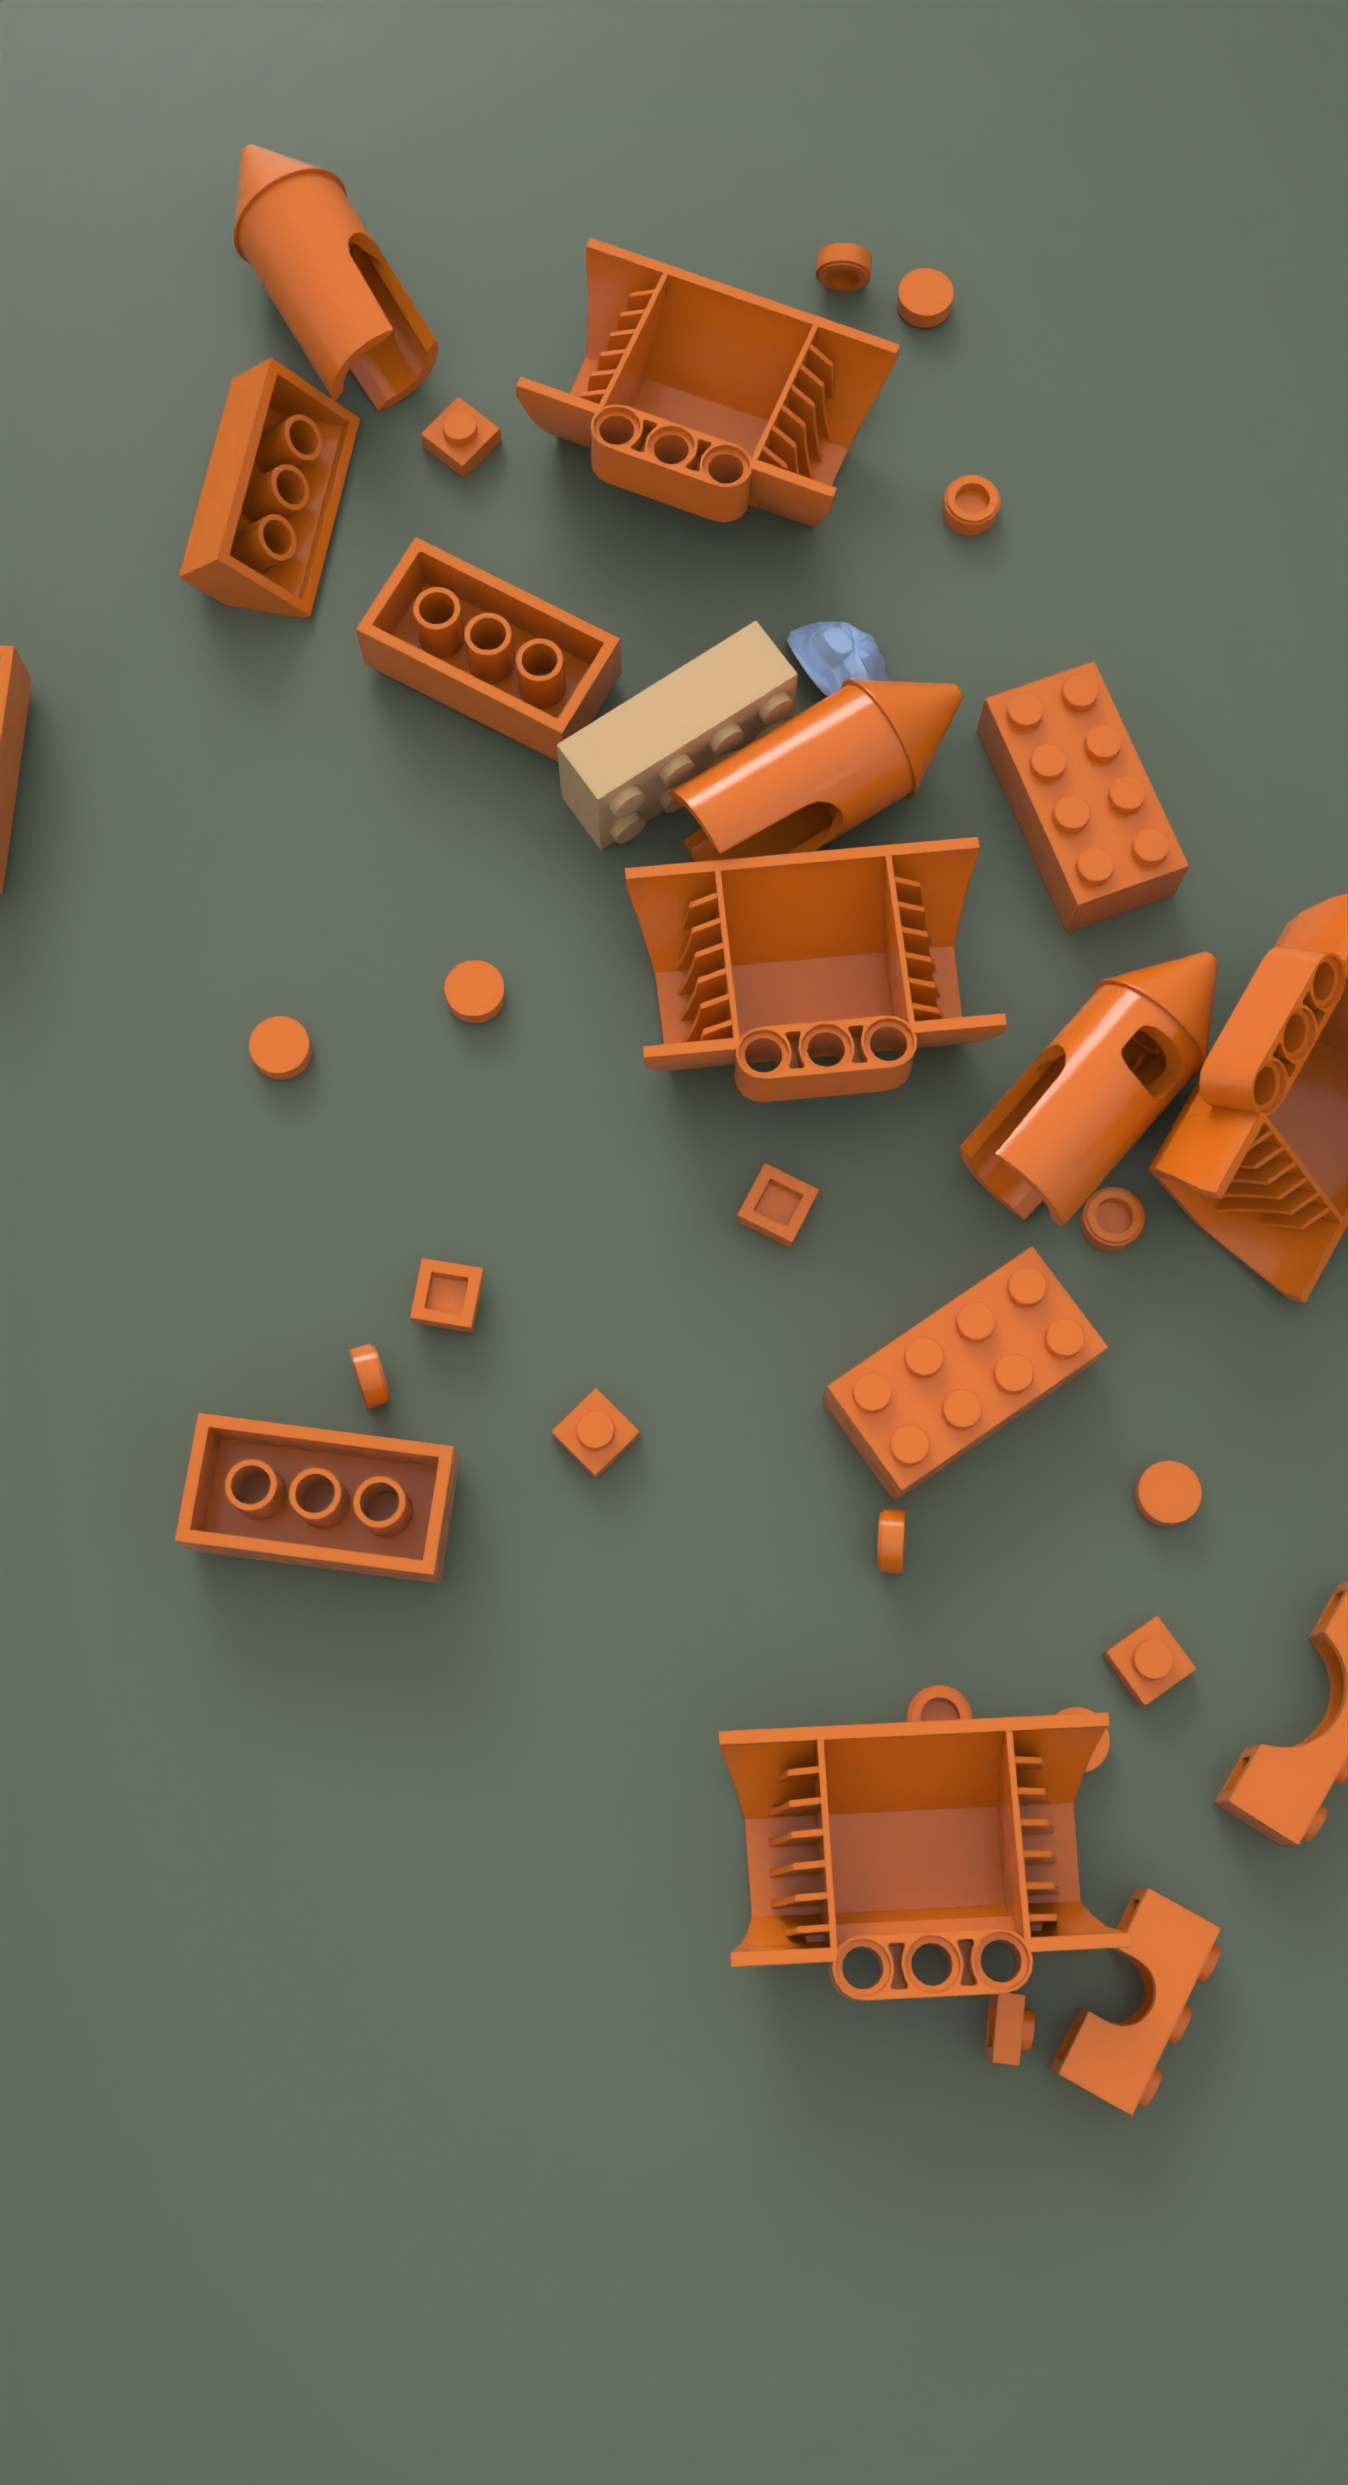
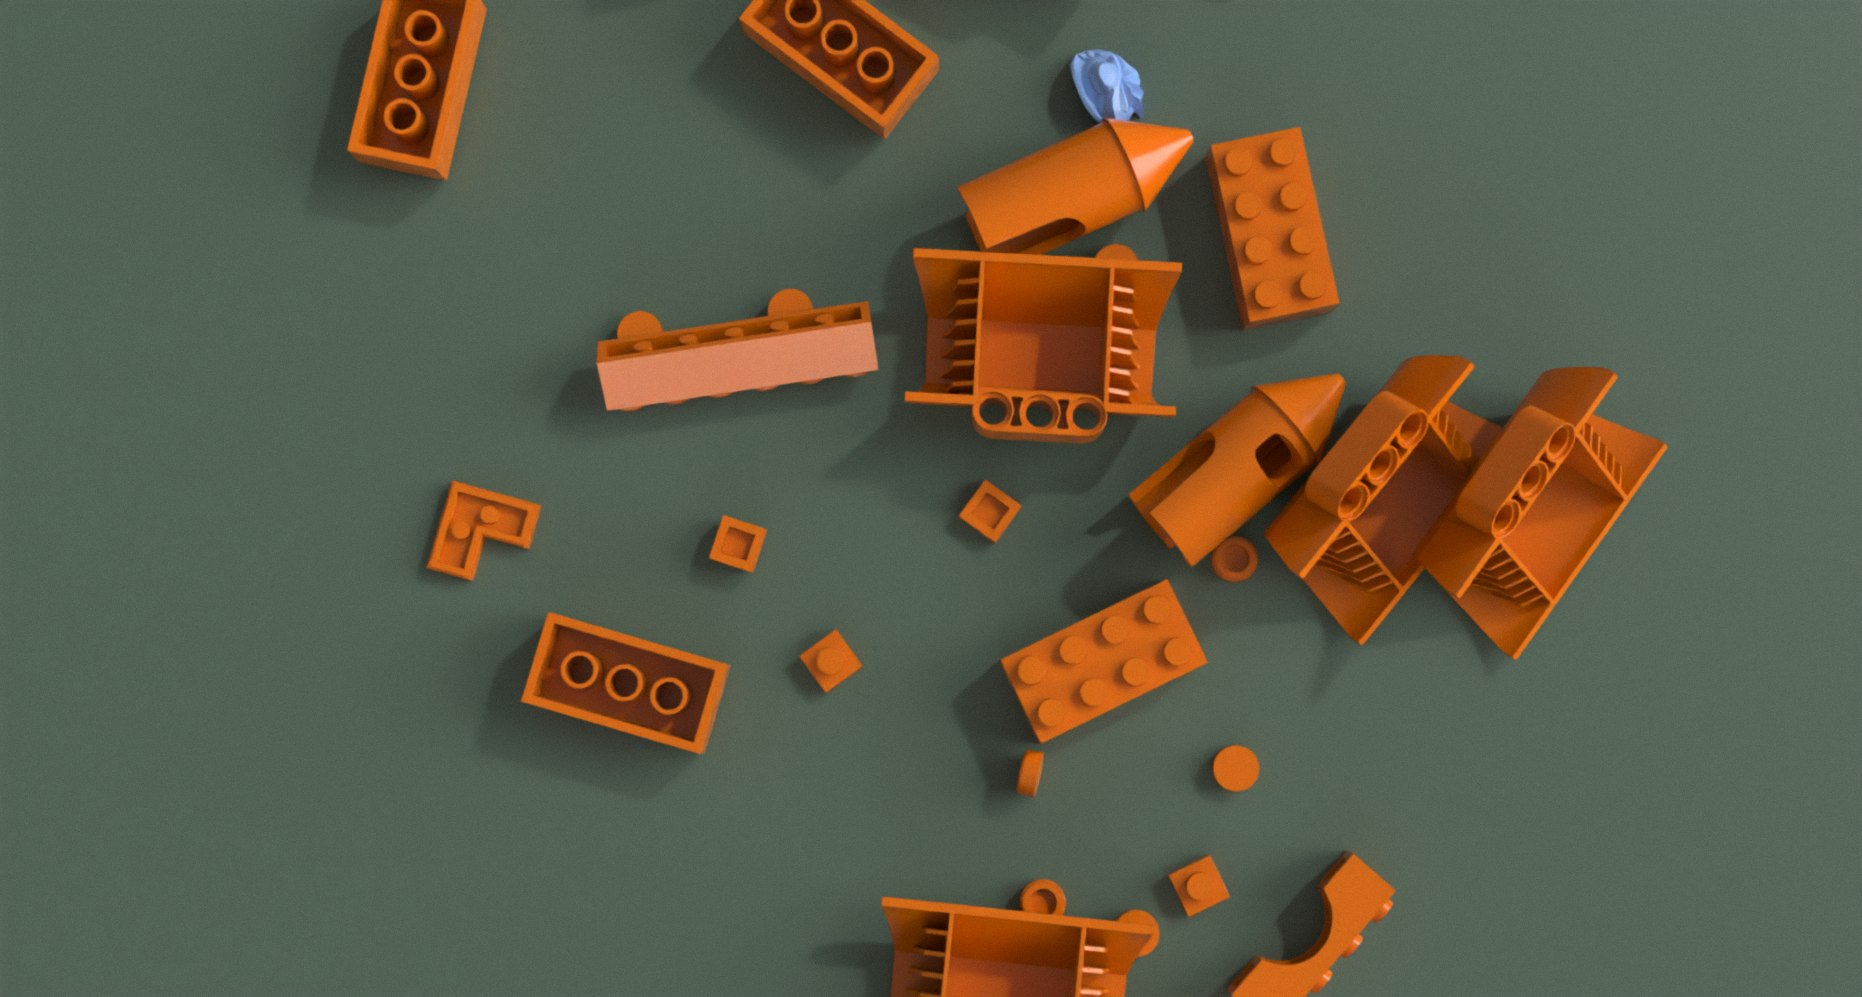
camera: 10 degrees right, 10 degrees up
orange tile [349,1343,391,1410] -> none
tan brick [557,621,798,850] -> none
none -> orange tile [426,480,542,581]
none -> orange brick [596,301,879,411]

